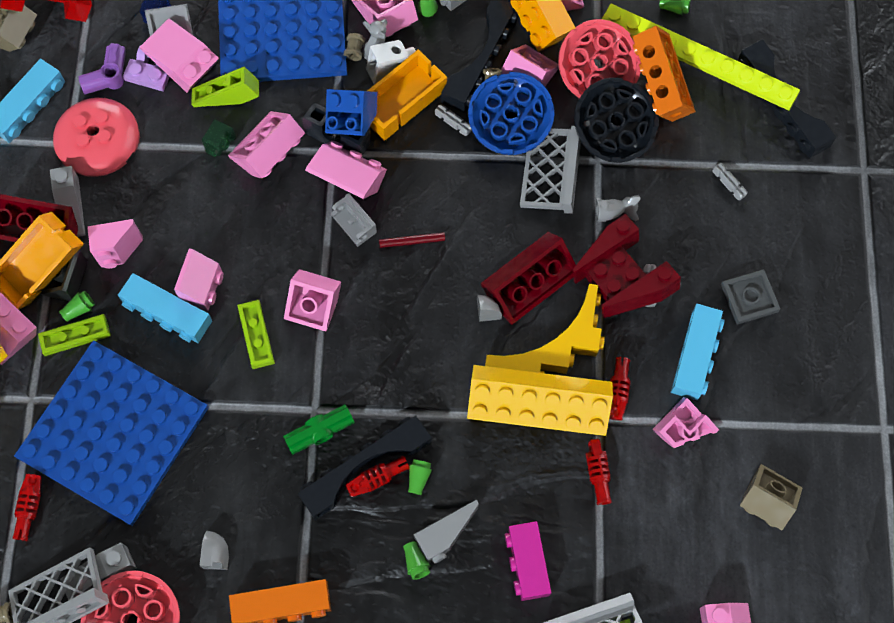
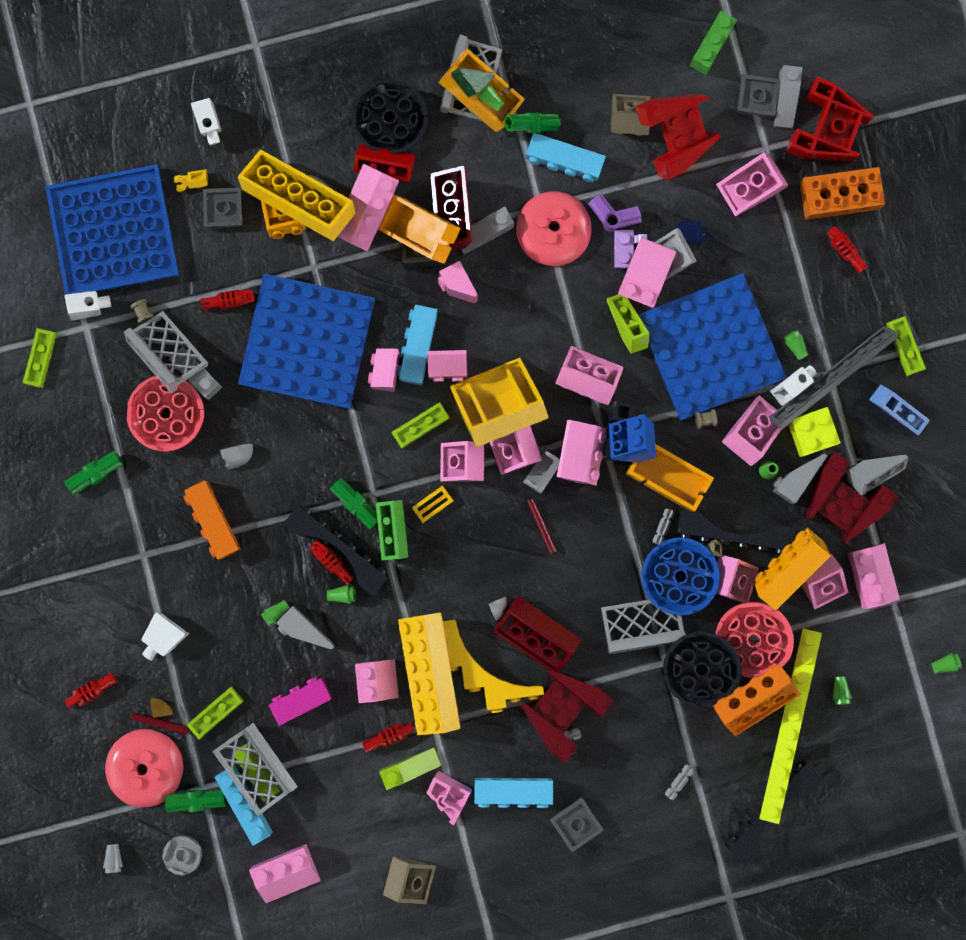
camera: 70 degrees right, 15 degrees up
lime tile [38,314,111,356] -> none
bright green cone [59,291,95,322] -> none
clear green brick [202,119,236,157] -> none
light grey animal [362,19,387,60] -> none
white torso [366,40,416,85] -> none
light grey animal [595,195,641,222] -> none
red hinge [609,357,630,420] -> none
none -> bright pink slope [355,659,399,703]
none -> bright pink slope [368,349,400,392]
none -> bright green brick [376,500,408,561]
none -> lime slope [379,747,441,790]
none -> yellow tile [412,486,454,523]
none -> yellow slope [450,358,548,447]
none -> bright pink slope [490,426,542,475]

